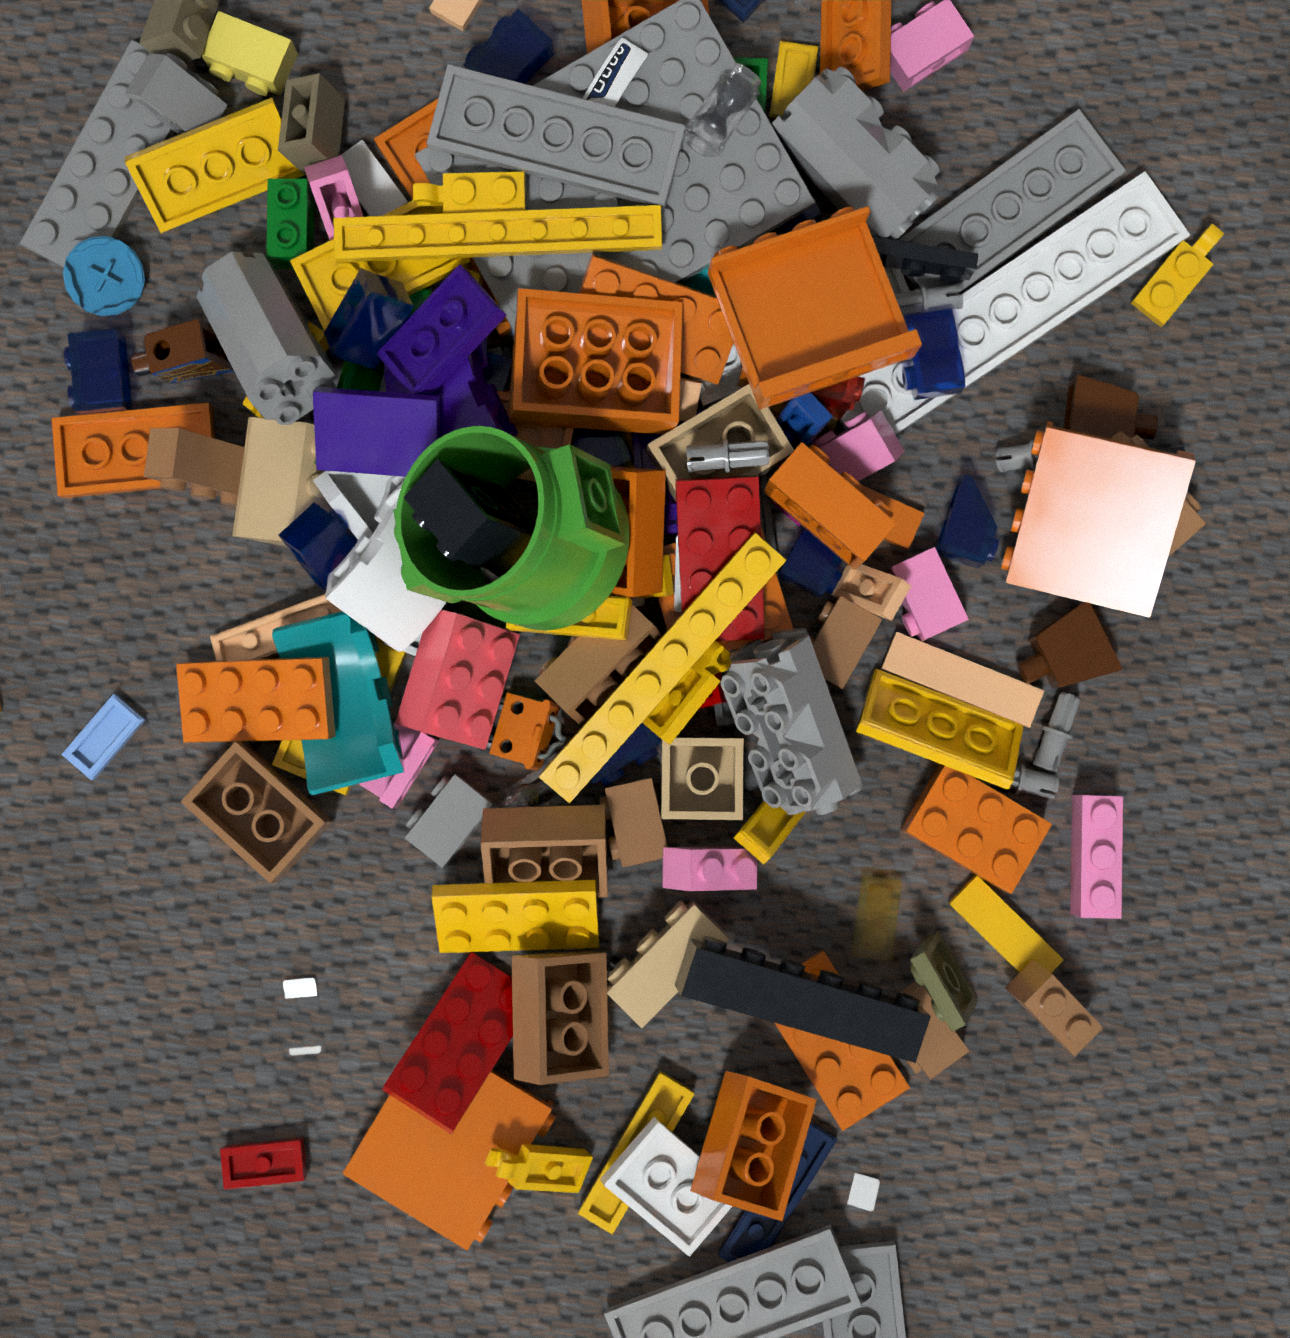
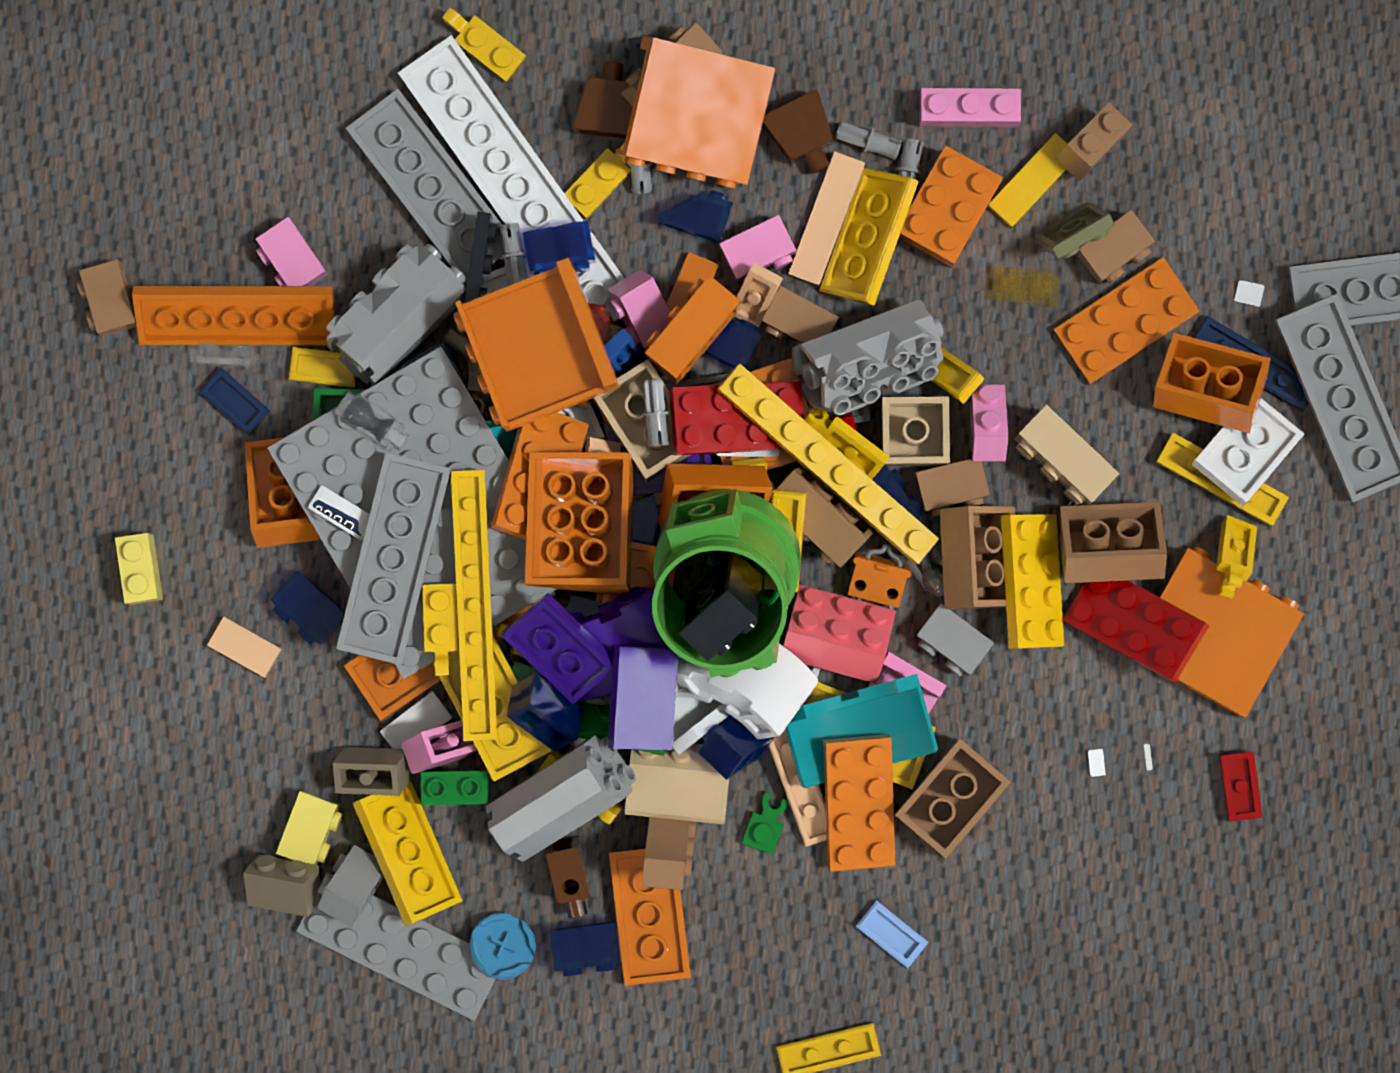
camera: 90 degrees left, 0 degrees up
black brick [675,936,931,1063] -> none
none -> yellow plate [564,144,631,219]
none -> green plate [742,792,789,855]

